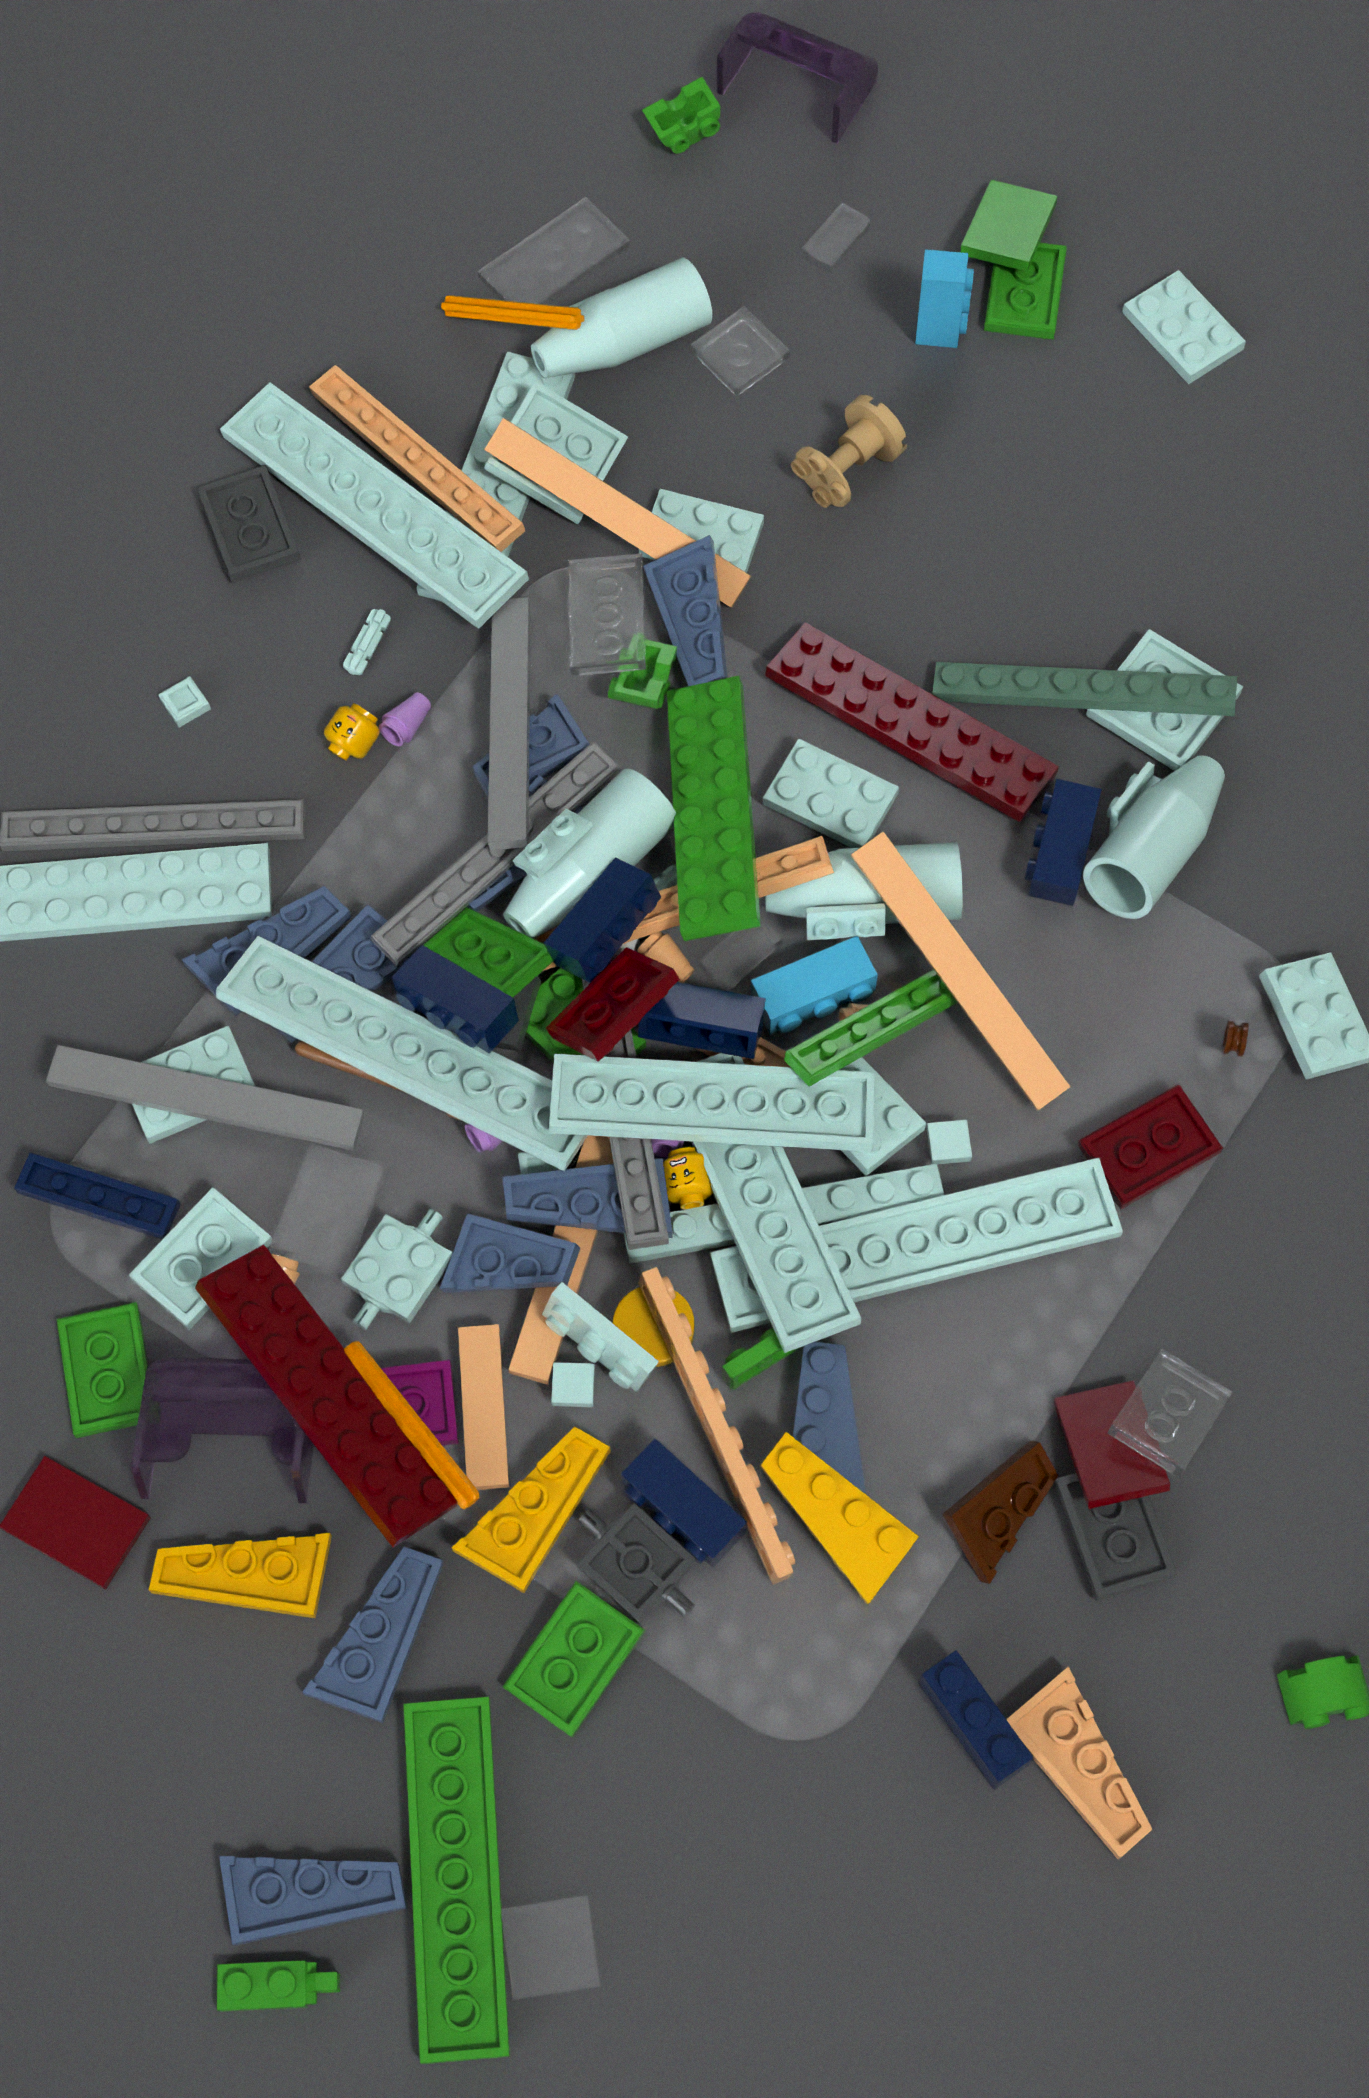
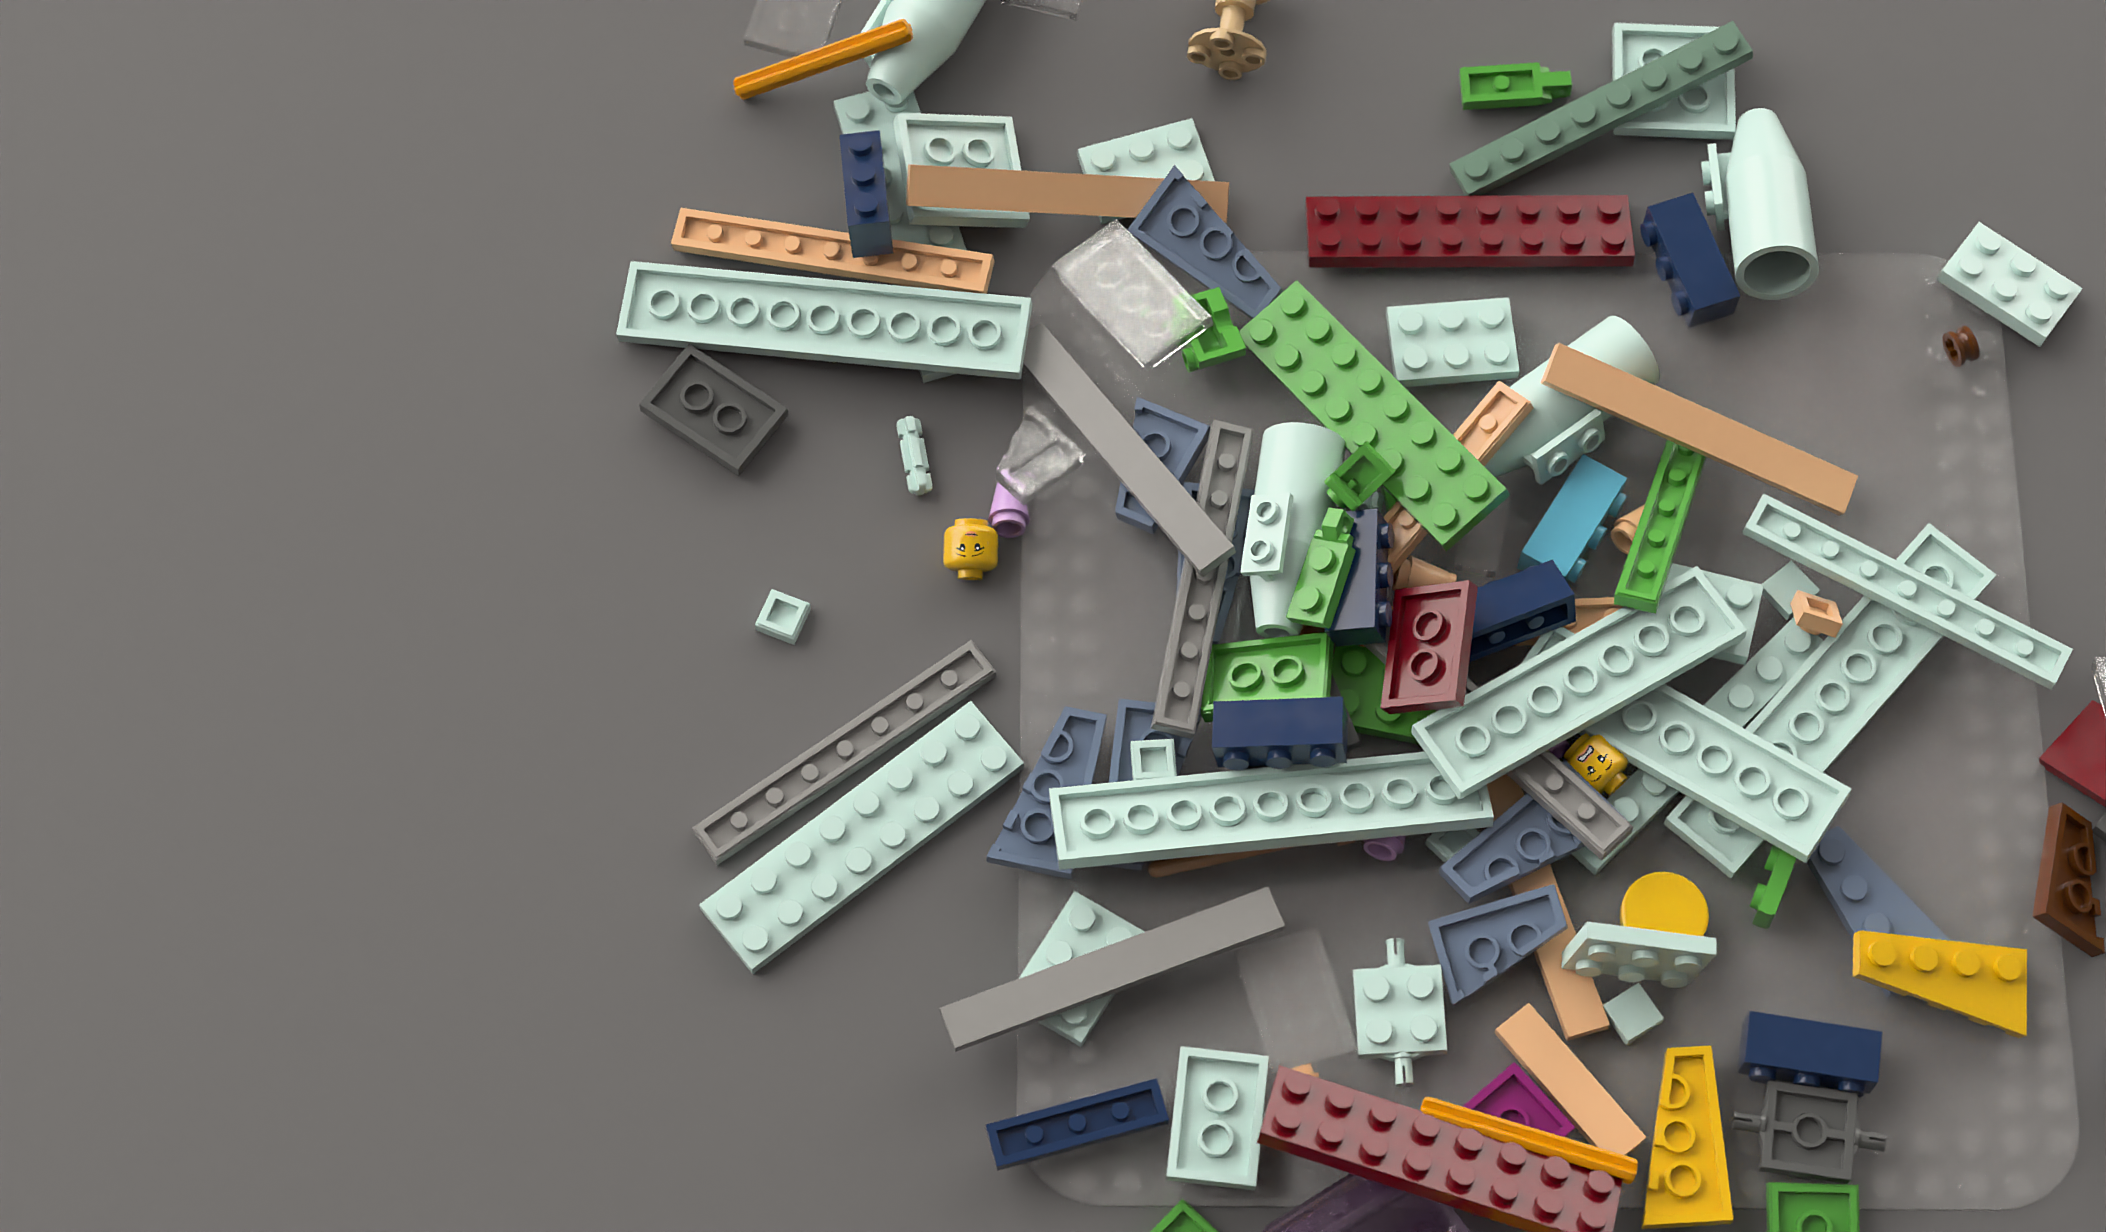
camera: 35 degrees left, 0 degrees up
light nougat plate [638,1267,795,1585] -> none
dark red tile [1077,1084,1223,1209] -> none
none -> dark blue brick [839,130,894,258]
none -> clear wing [995,405,1086,506]
none -> light aqua tile [1130,739,1177,780]
none -> bright green hinge [1286,508,1356,629]
none -> bright green bracket [1324,441,1396,512]
none -> bright green hinge [1459,62,1572,110]
none -> light aqua plate [1742,493,2073,690]
none -> light nougat plate [1790,590,1843,638]

